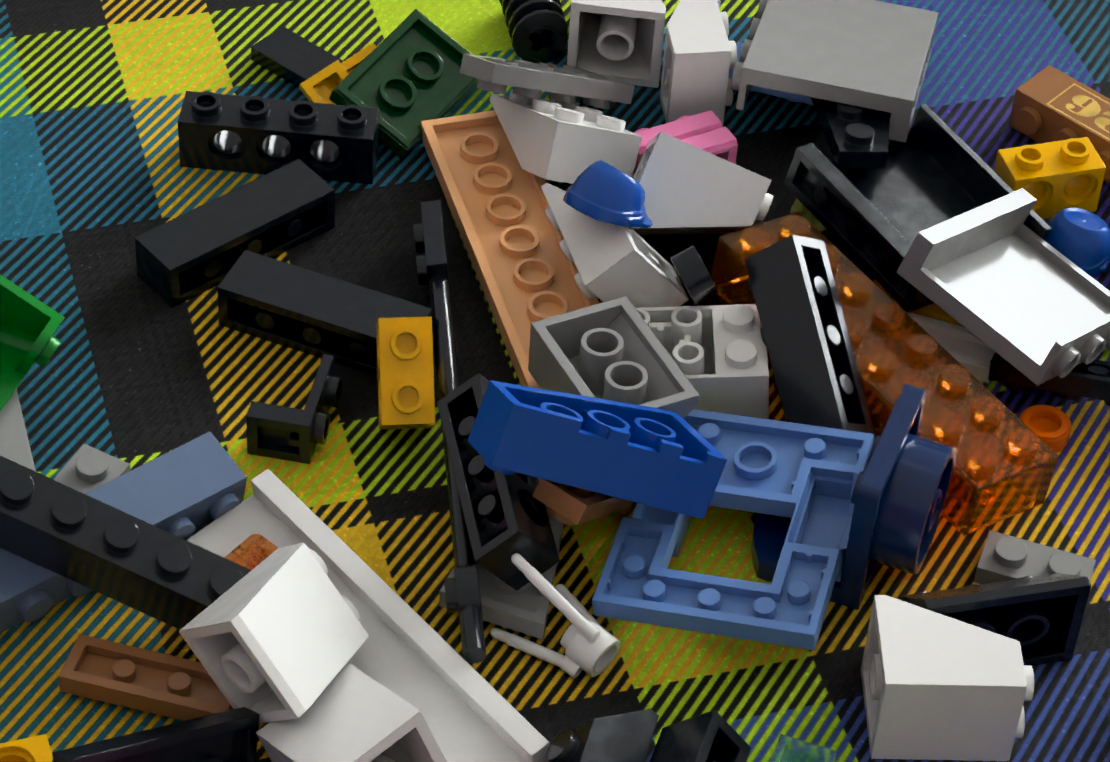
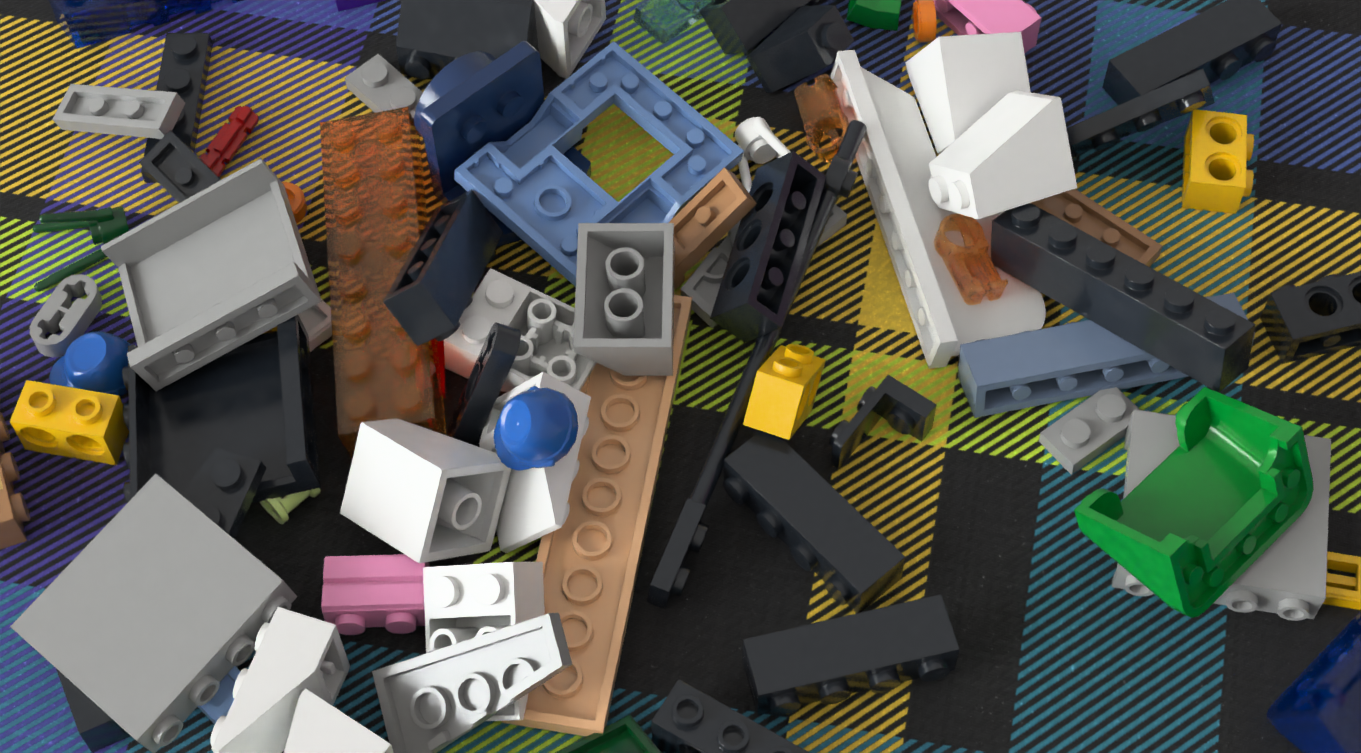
camera: 150 degrees left, 15 degrees up
blue wedge [467,380,727,519] -> none
none -> clear orange piece [794,74,849,163]

